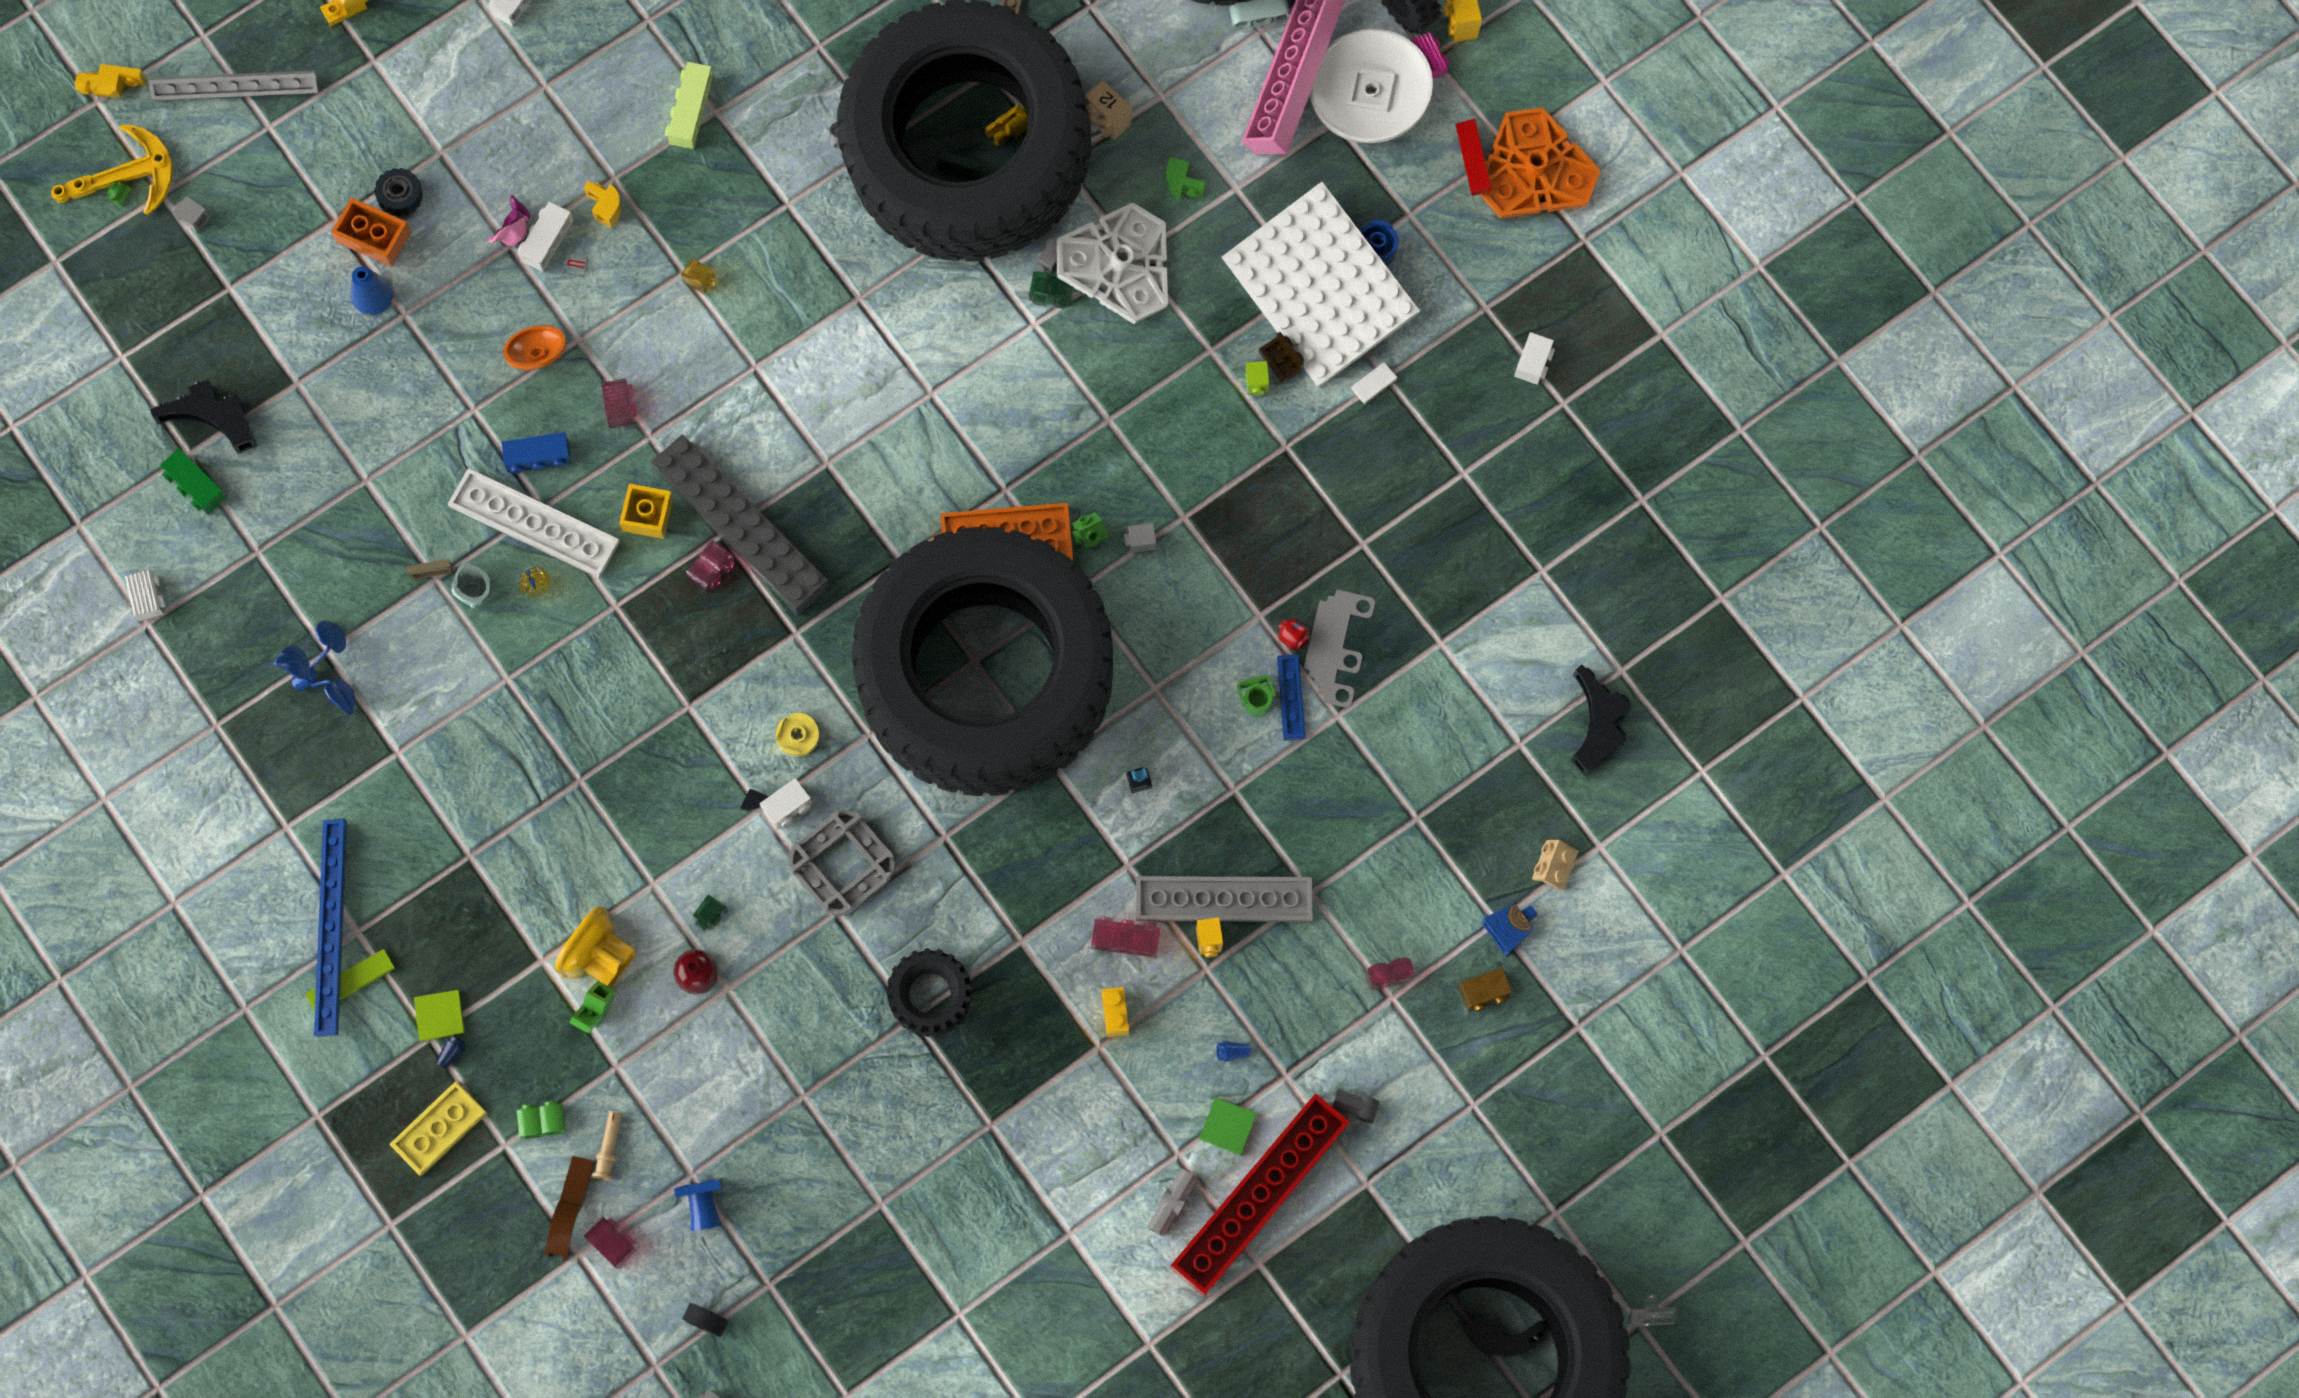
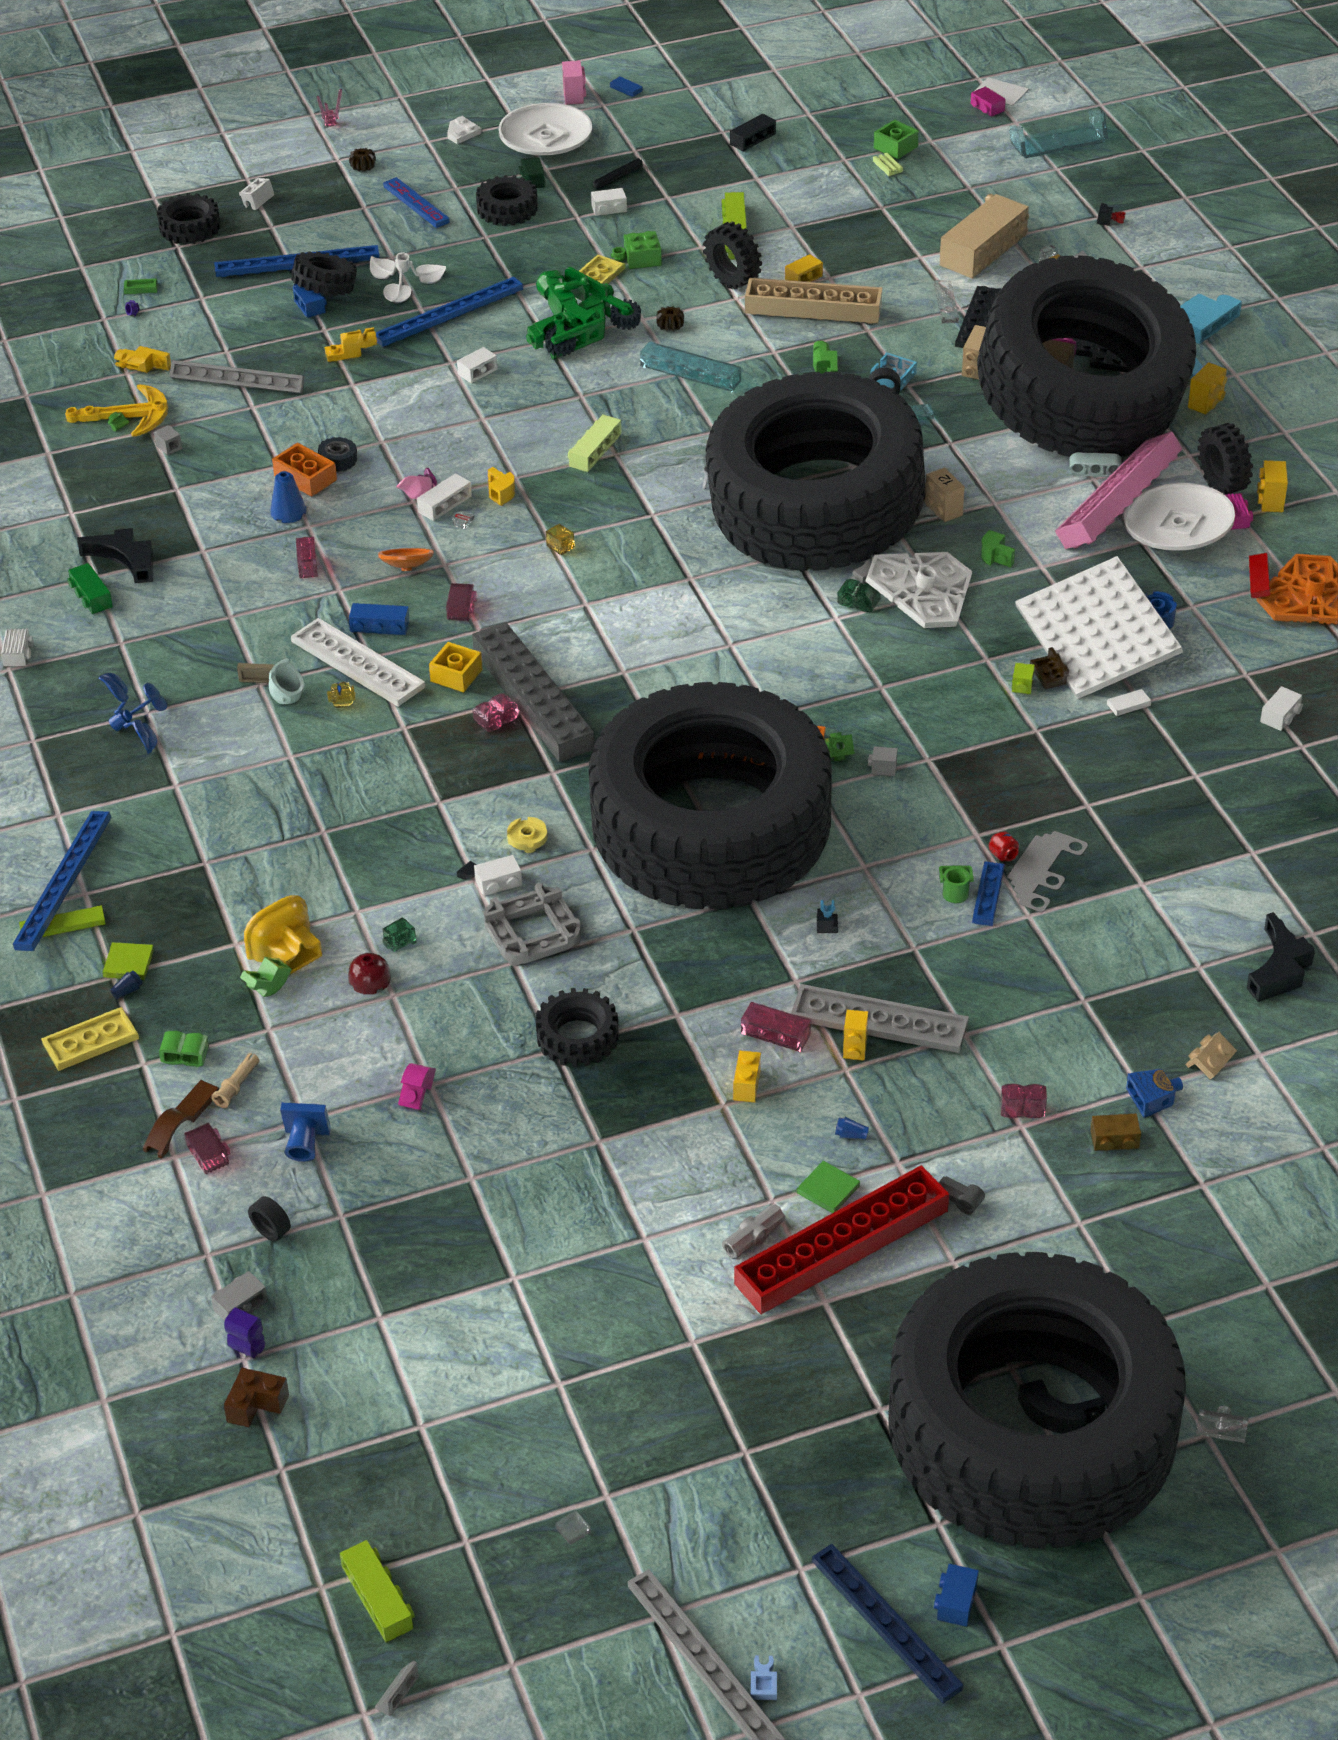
camera: 20 degrees right, 30 degrees down
none -> clear pink brick [296,537,318,578]
none -> dark pink brick [398,1063,436,1110]

